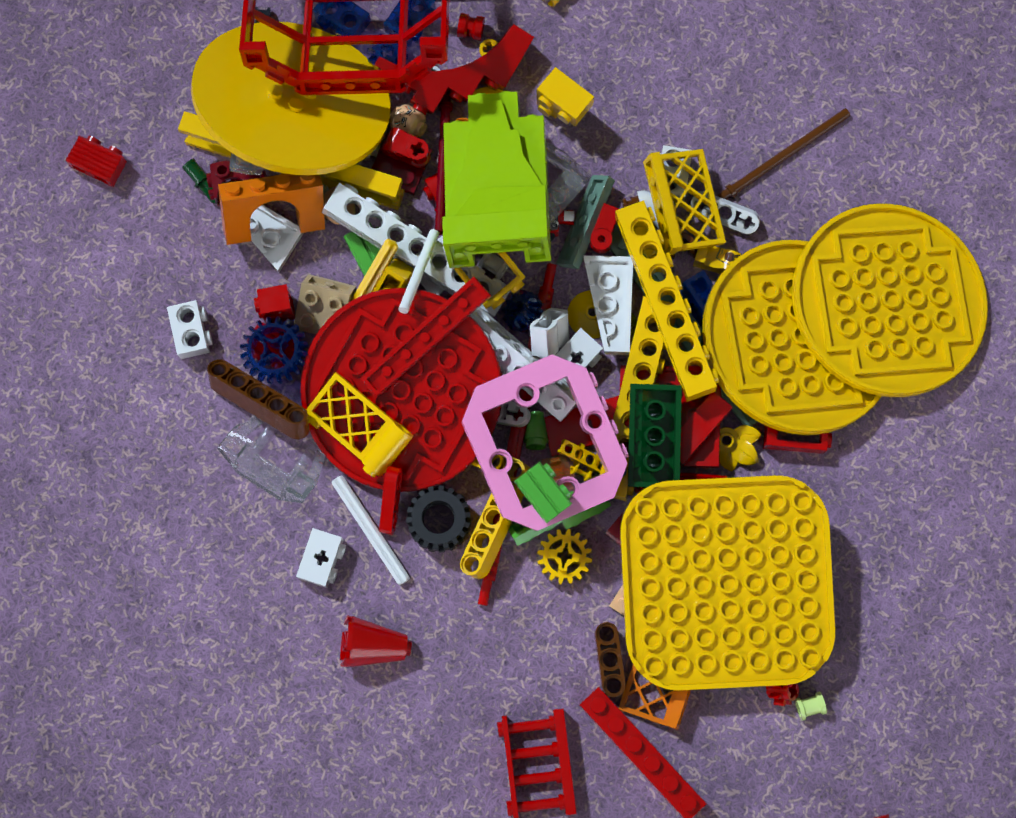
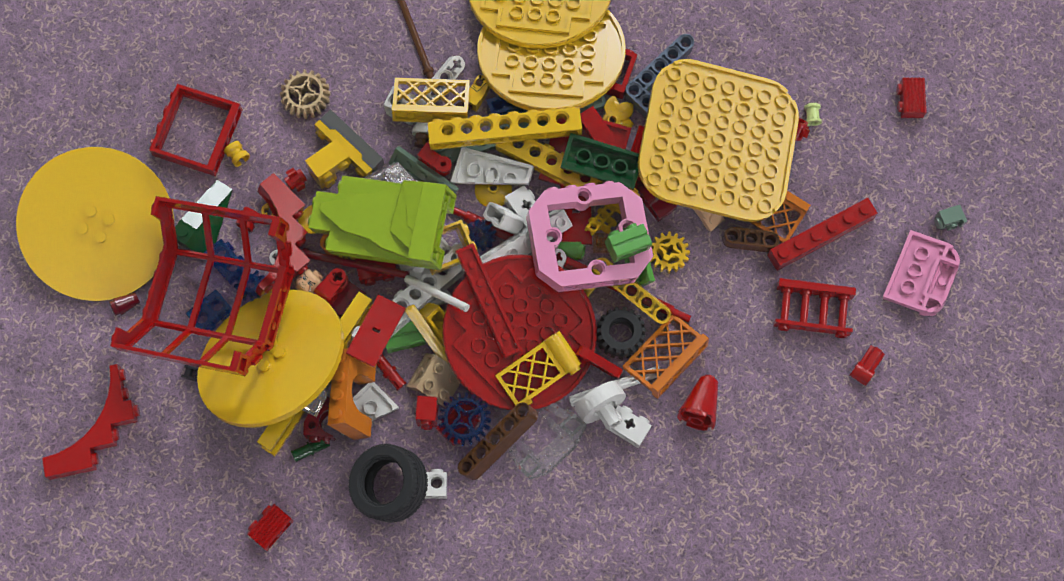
camera: 80 degrees left, 5 degrees down
none -> tan gear [280,69,331,119]
none -> red gear [284,168,308,192]
none -> piece [314,109,385,179]
none -> red piece [346,294,406,368]
none -> black tyre [348,444,428,523]
none -> red pin [376,353,407,391]
none -> white piece [574,381,626,430]
none -> orange fence [622,315,709,399]
none -> sand blue beam [625,34,694,118]

